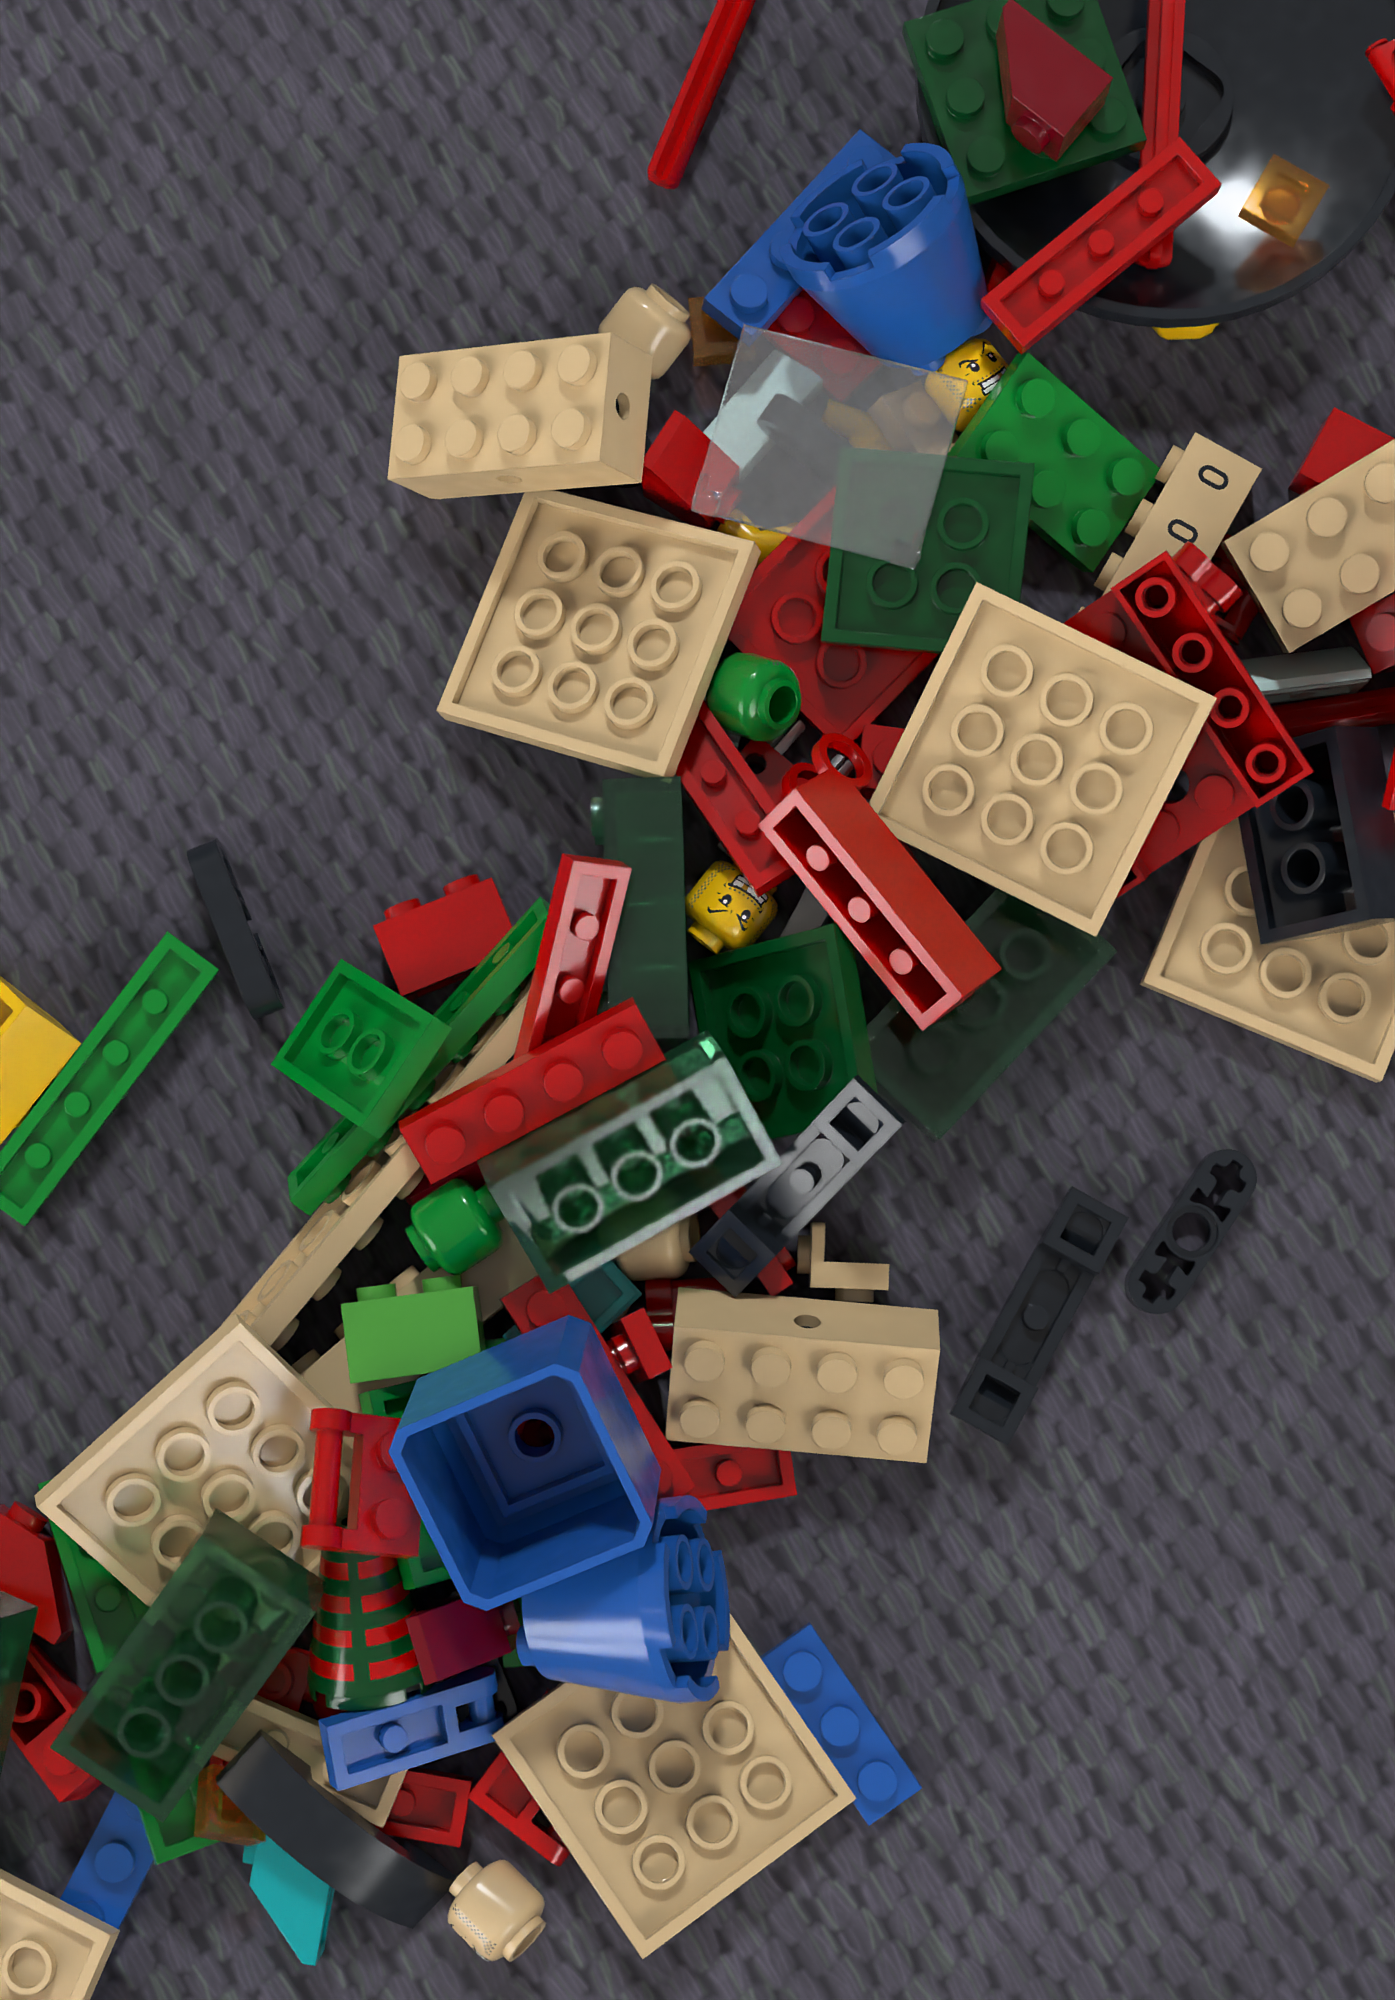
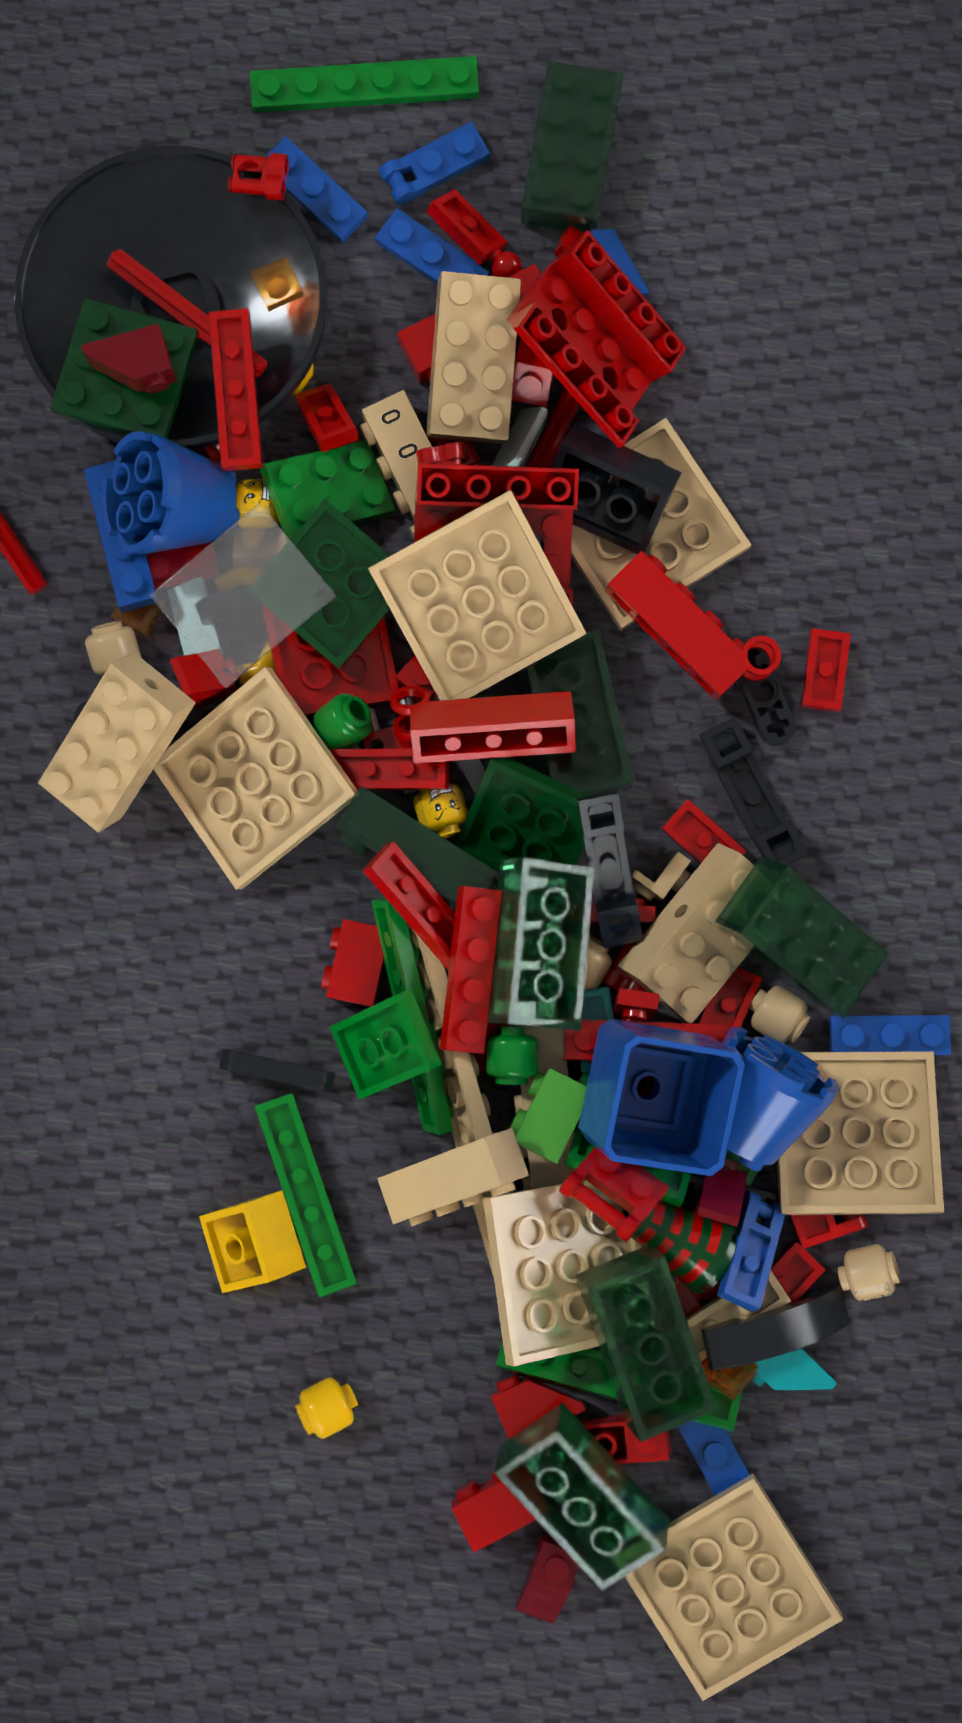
camera: 60 degrees left, 0 degrees up
none -> red plate [294,383,359,453]
none -> tan brick [377,1128,529,1226]
none -> red hinge [605,551,781,701]
none -> red plate [660,799,747,864]
none -> clear green brick [715,856,889,1019]
none -> tan head [749,986,811,1043]
none -> red plate [800,628,851,713]

